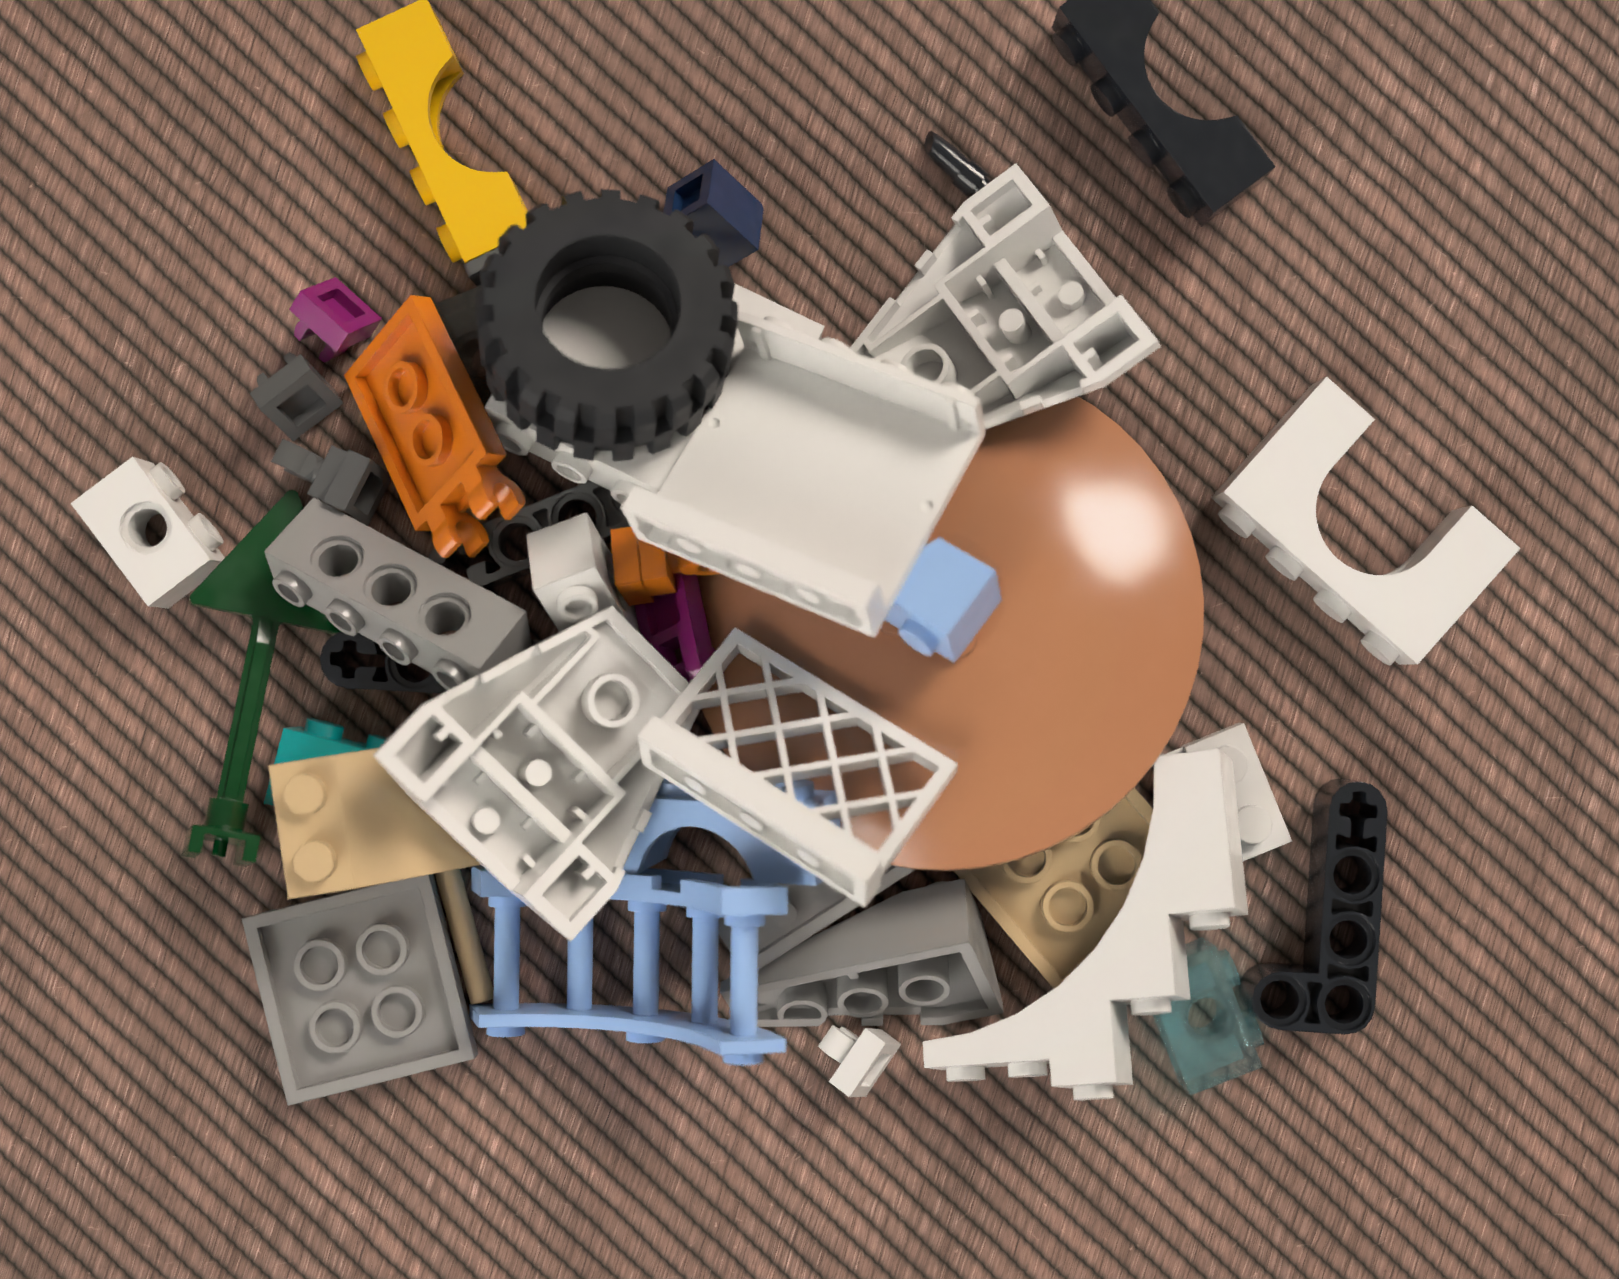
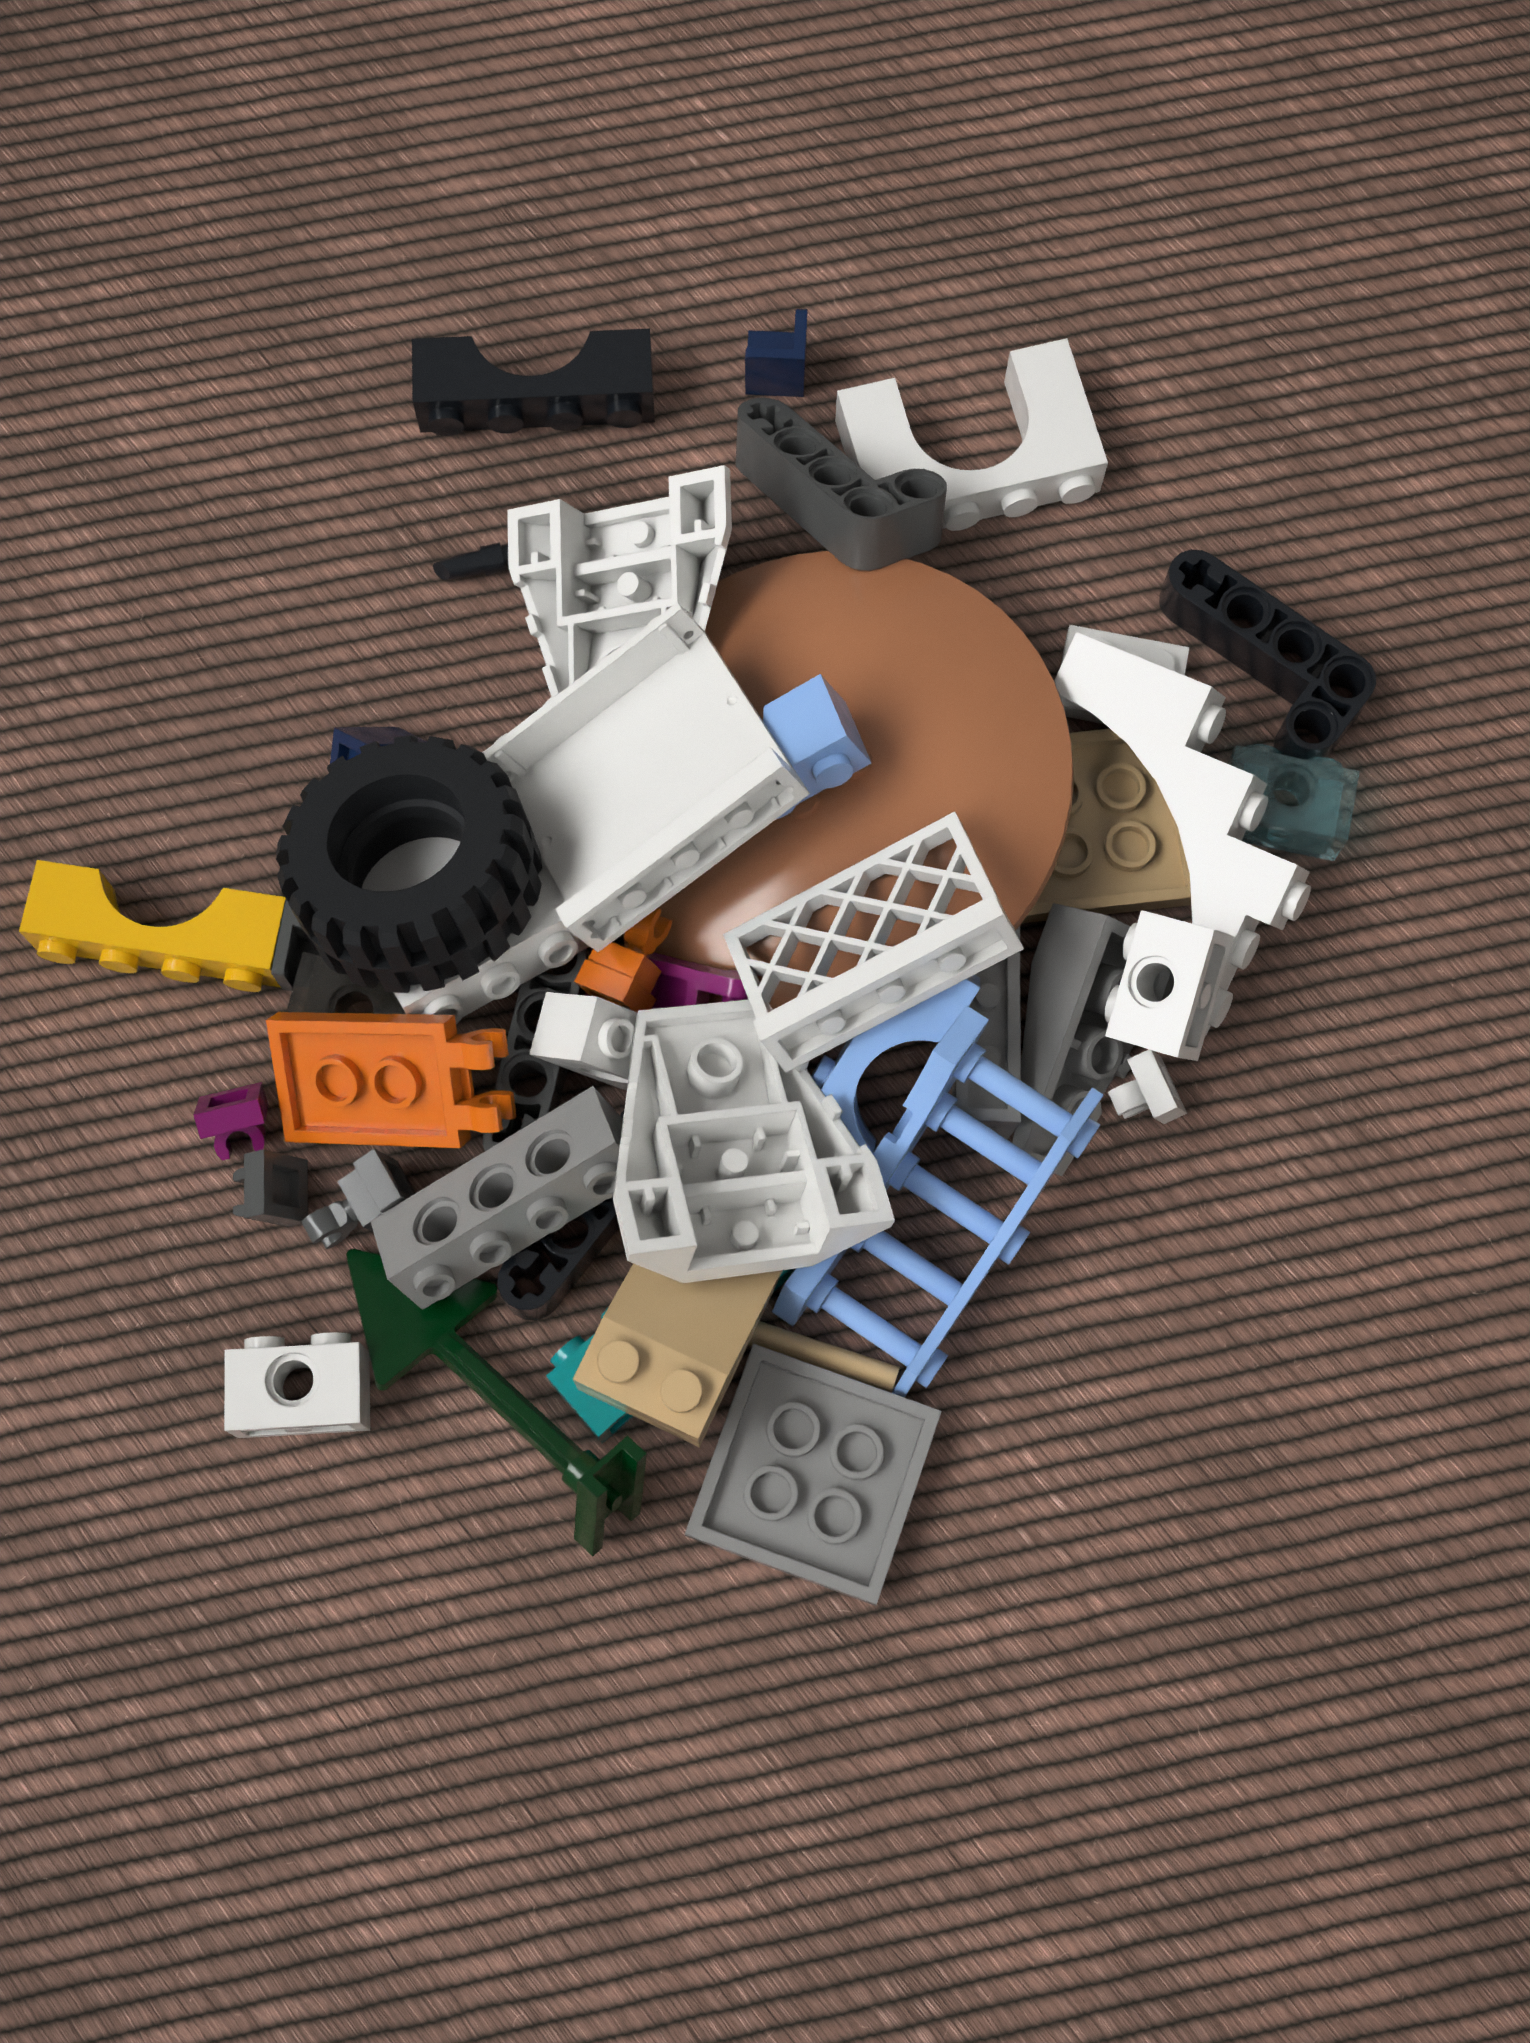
camera: 60 degrees left, 15 degrees down
none -> dark grey beam [736,398,947,571]
none -> dark blue panel [745,309,808,397]
none -> white brick [1105,910,1234,1061]

